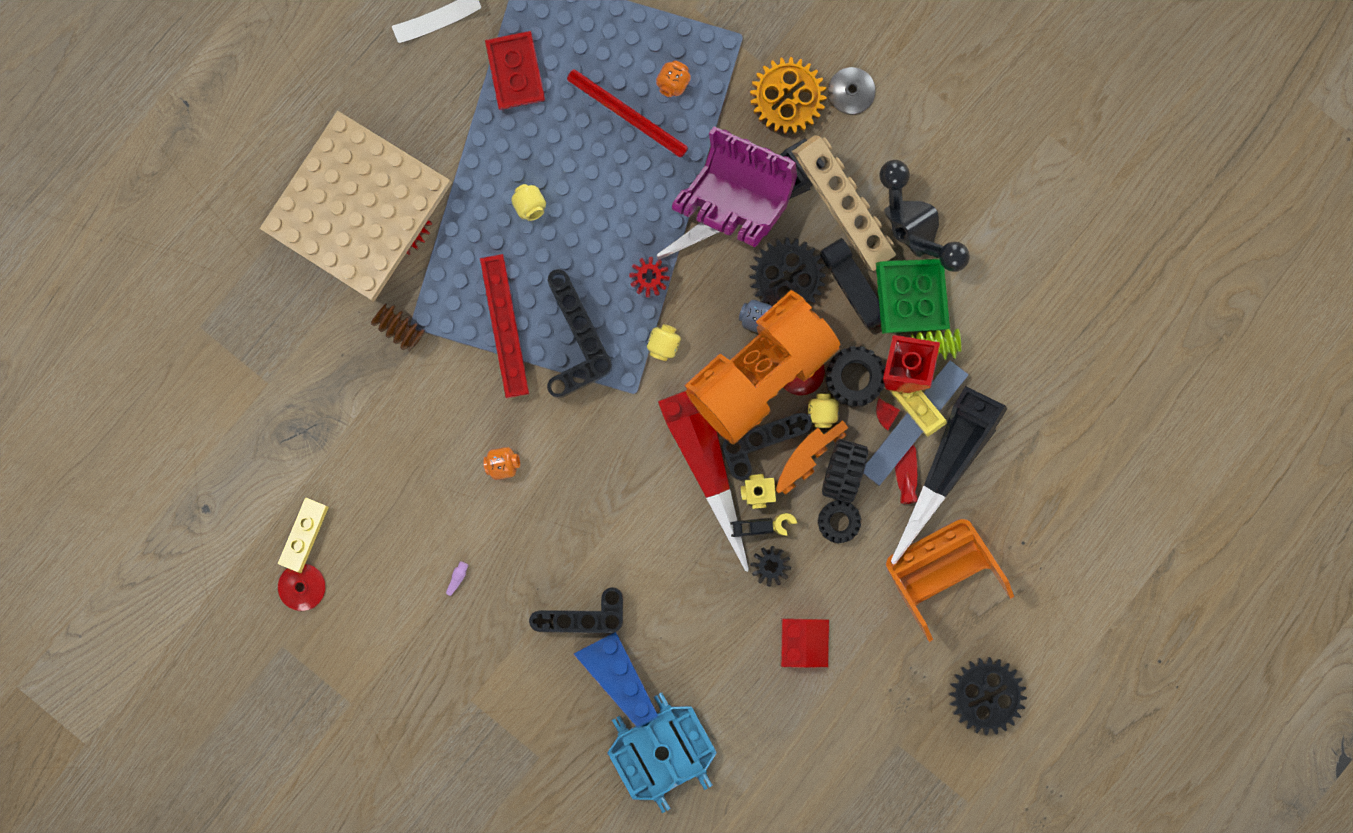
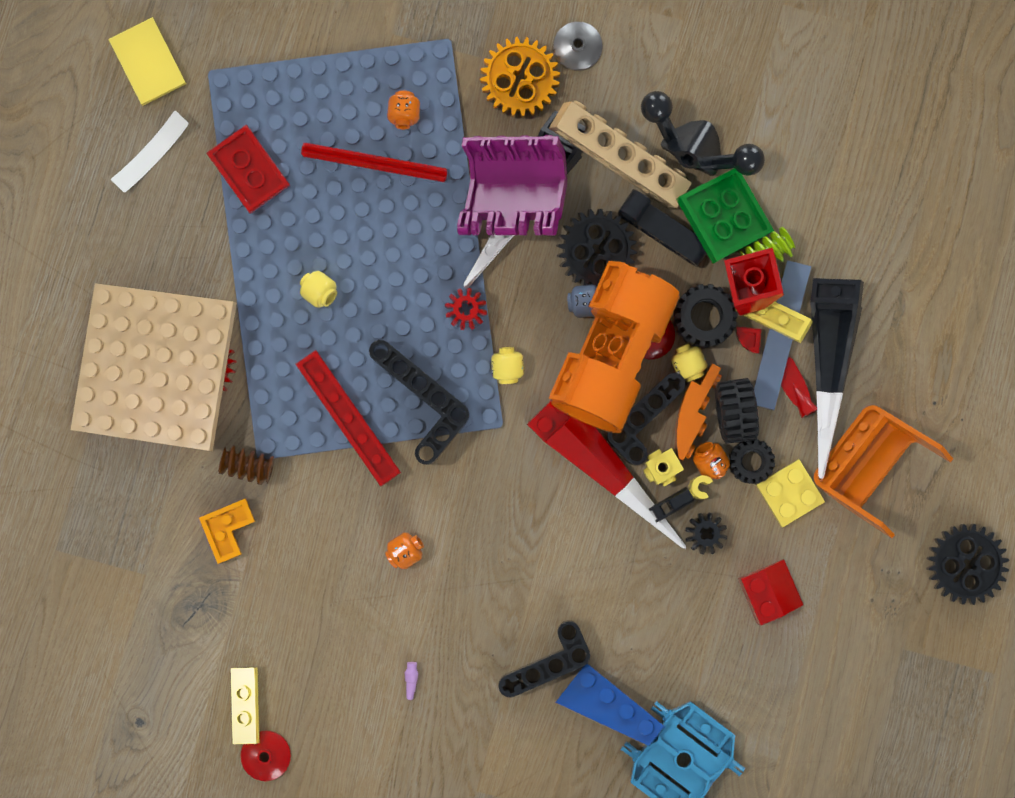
camera: 25 degrees left, 0 degrees up
none -> light orange plate [199,499,256,564]
none -> orange head [693,442,730,479]
none -> light yellow plate [756,459,825,528]

